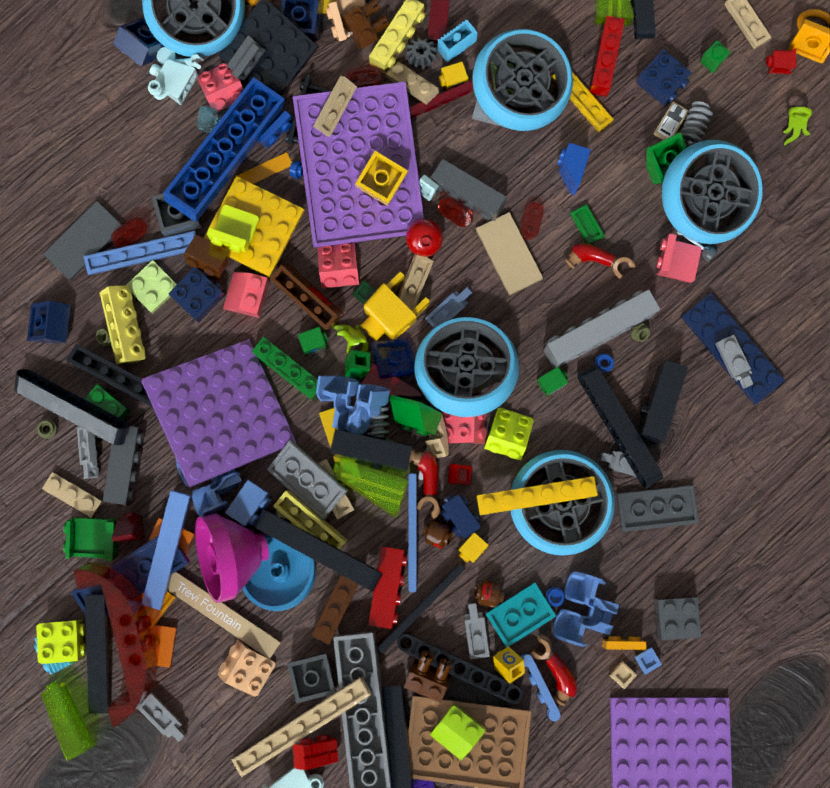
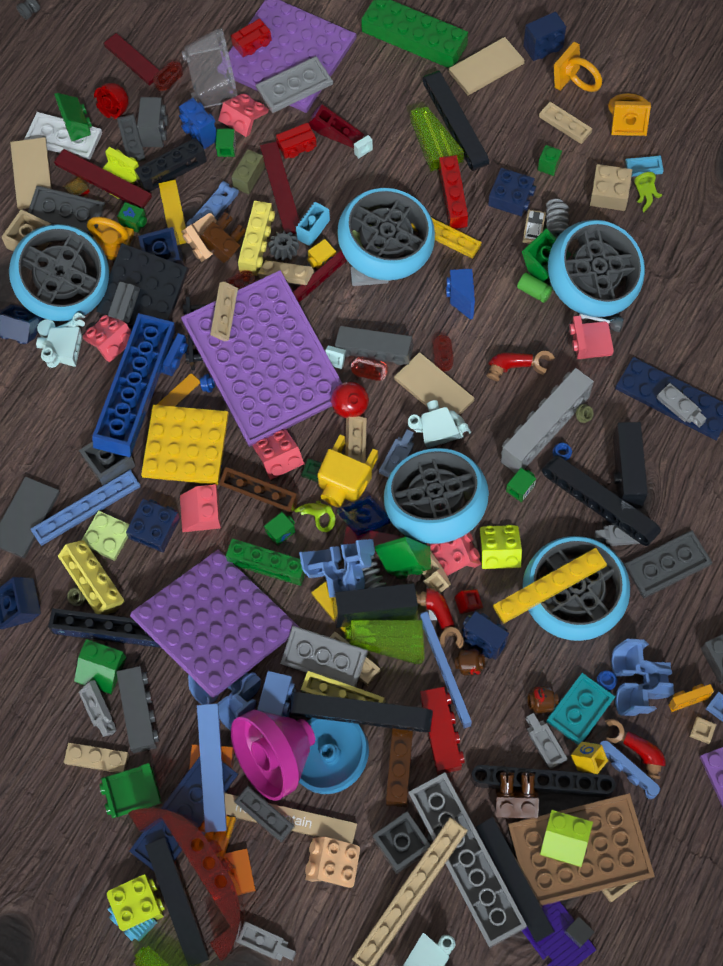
camera: 15 degrees left, 15 degrees down
beam [14,369,128,445] -> none
olive plate [37,419,57,439] -> none
clear red plate [111,217,147,248] -> none
dark red slope [112,512,146,542] -> none
reddish brown brick [184,234,230,280] -> none
clear light blue brick [196,106,222,133] -> none
neon yellow bracket [207,205,259,253] -> none
red brick [292,734,339,770] -> none
green brick [345,350,370,379] -> none
yellow brick [355,151,408,206] -> none
black tile [378,564,466,654] -> none
yellow brick [458,532,489,563] -> none
green tile [570,204,605,244] -> none
red window [766,48,796,74] -> none
none -> dark grey tile [234,786,295,843]
none -> light aqua torso [408,400,471,449]
none -> bright green piece [517,272,553,303]
none -> tan brick [590,164,632,211]
none -> medium azure tile [625,156,664,177]

